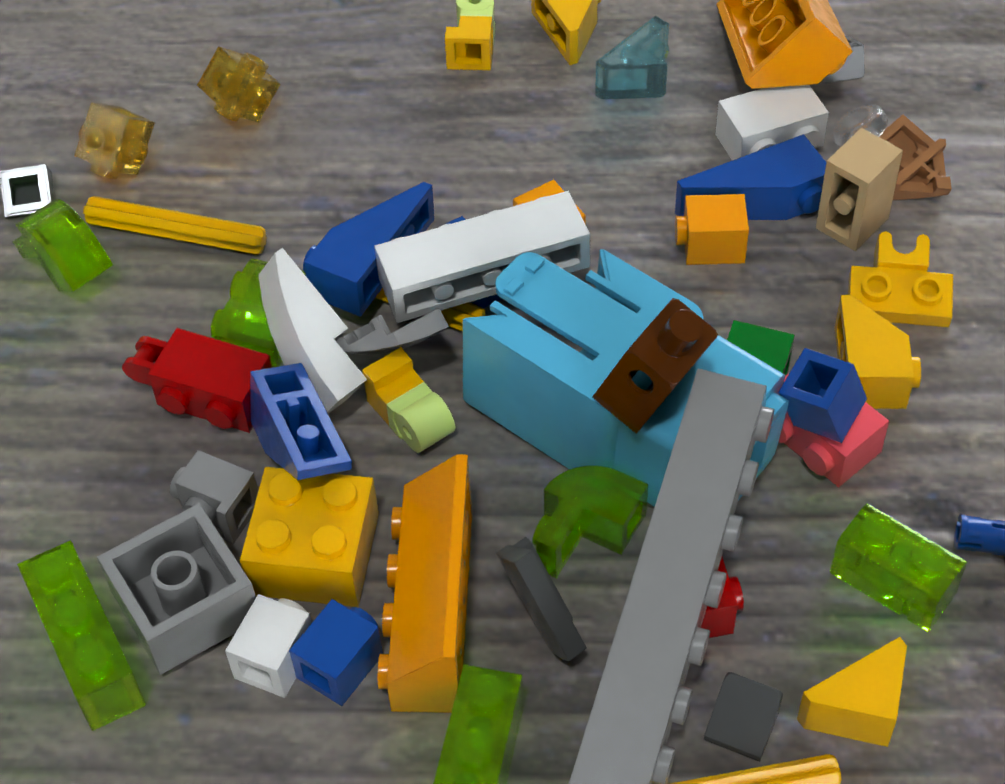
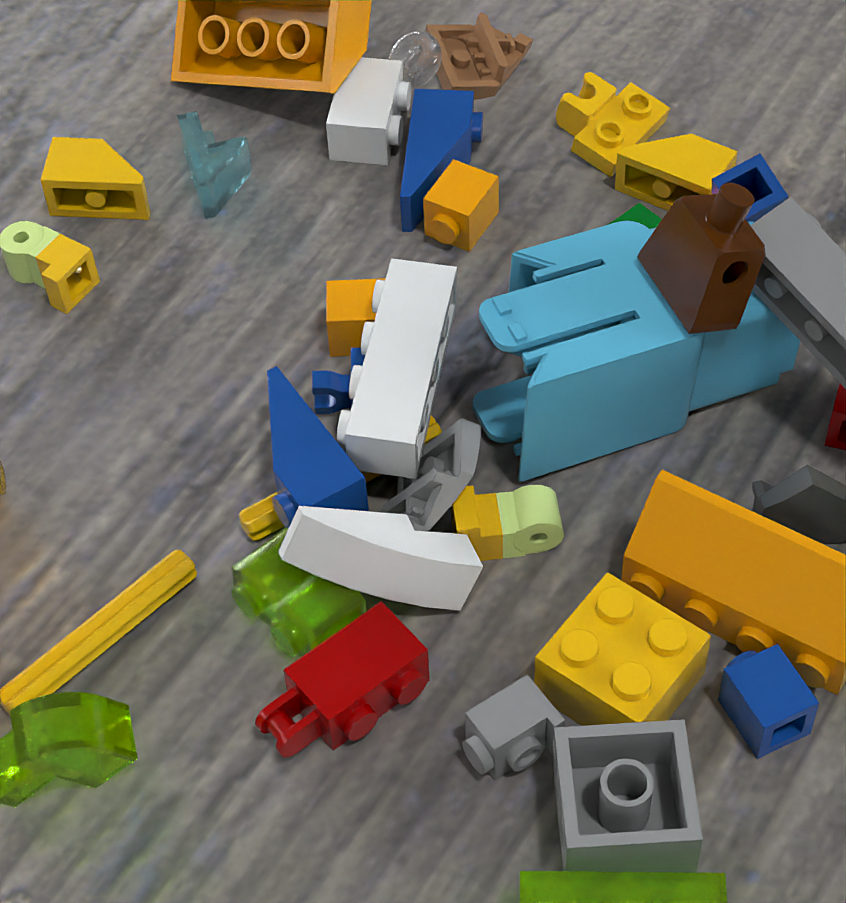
camera: 60 degrees left, 0 degrees up
white brick [225,594,312,698] -> none
blue slope [250,363,352,480] -> none
clear neon green brick [532,466,648,578] -> none
tan brick [816,128,903,251] -> none

